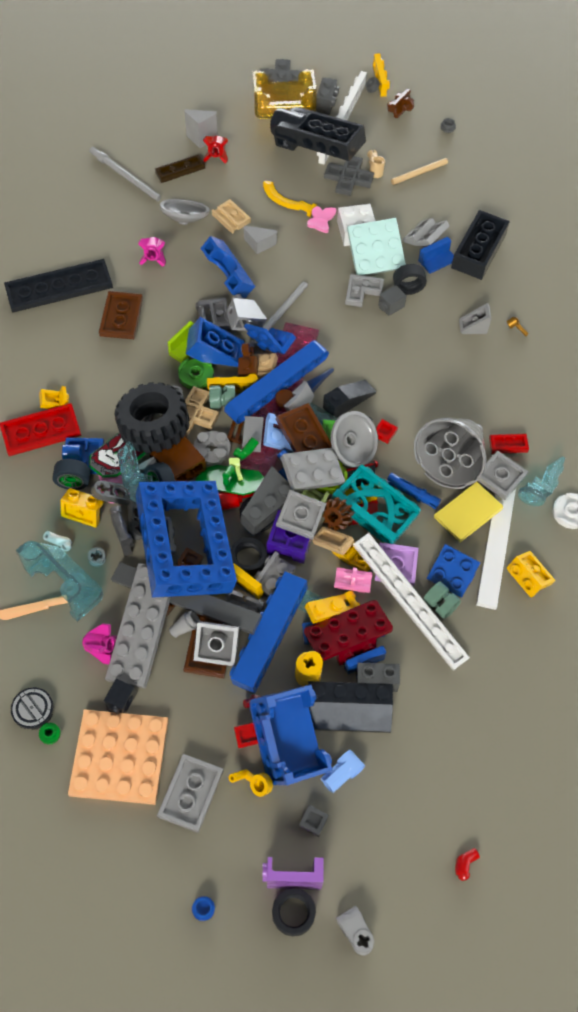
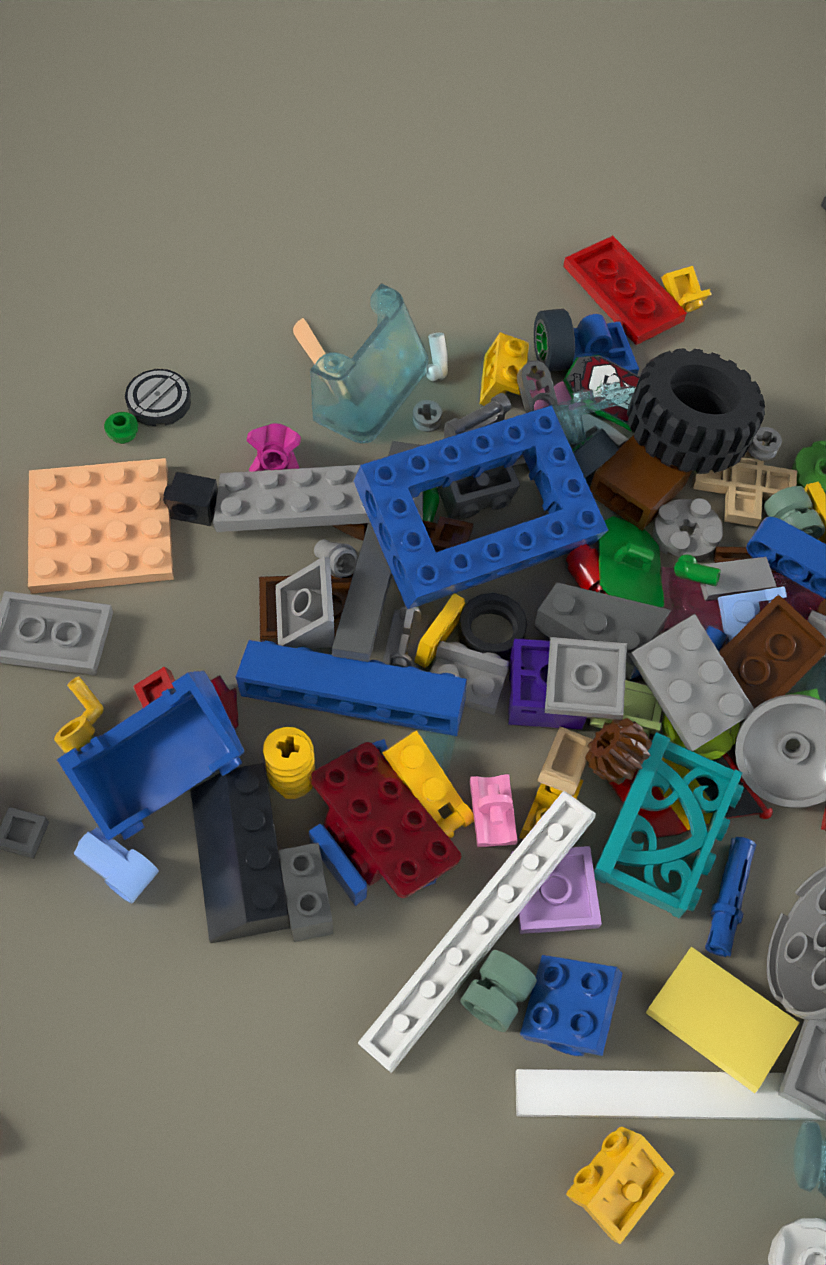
camera: 75 degrees right, 0 degrees up
yellowish green hand [229,458,243,481] -> none

